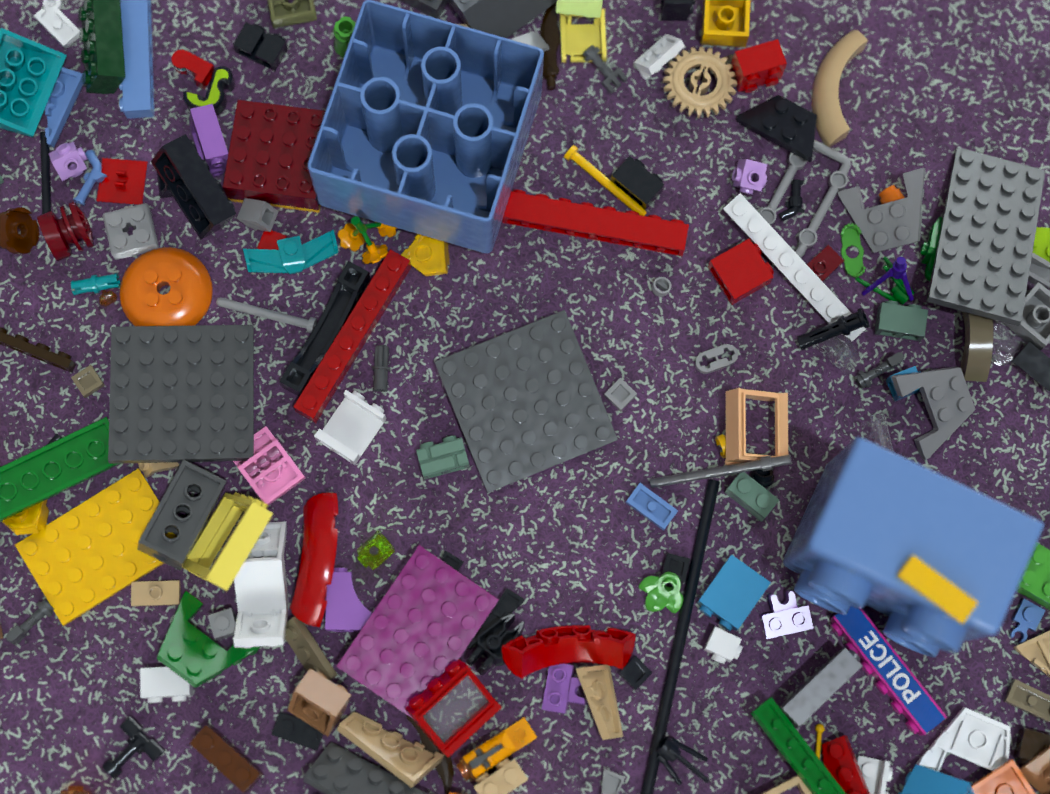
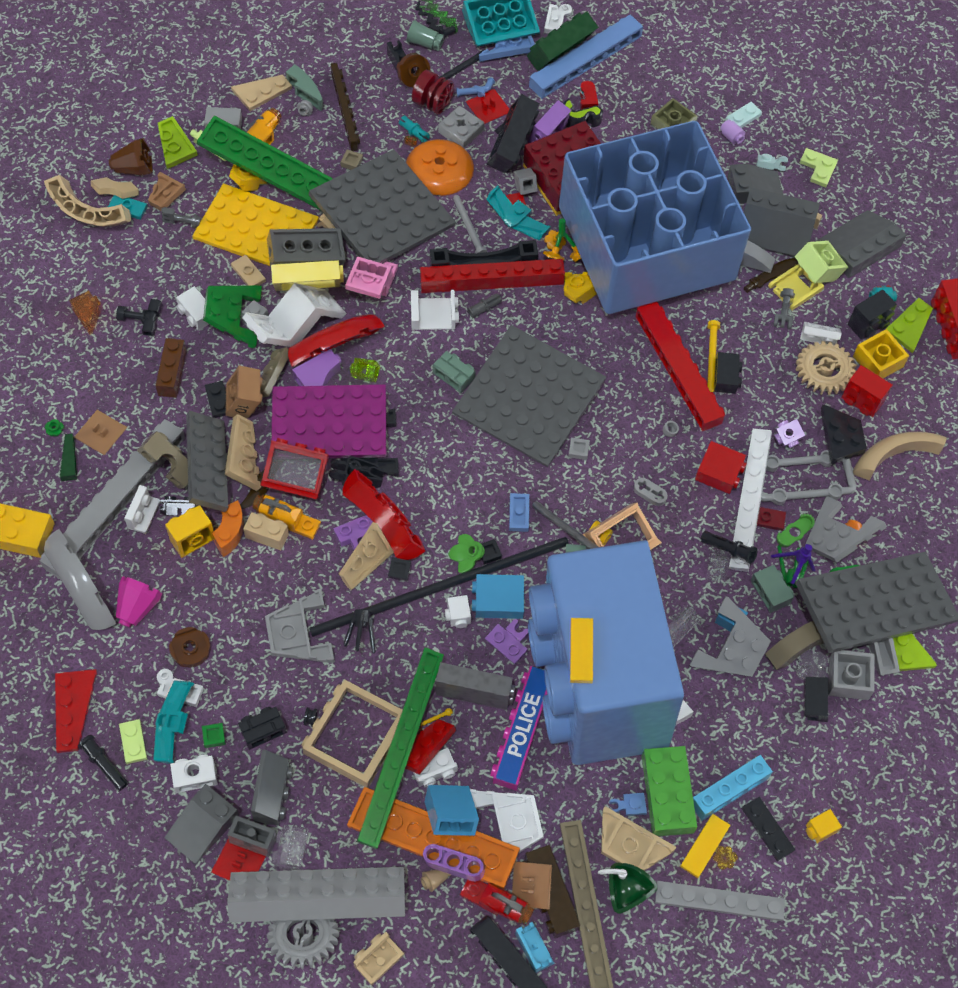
camera: 55 degrees right, 15 degrees down
lavender brick [49,142,87,181] -> none
black piece [233,22,288,71] -> none
black piece [779,179,804,222] -> none
dark grey hinge [854,352,904,389] -> none

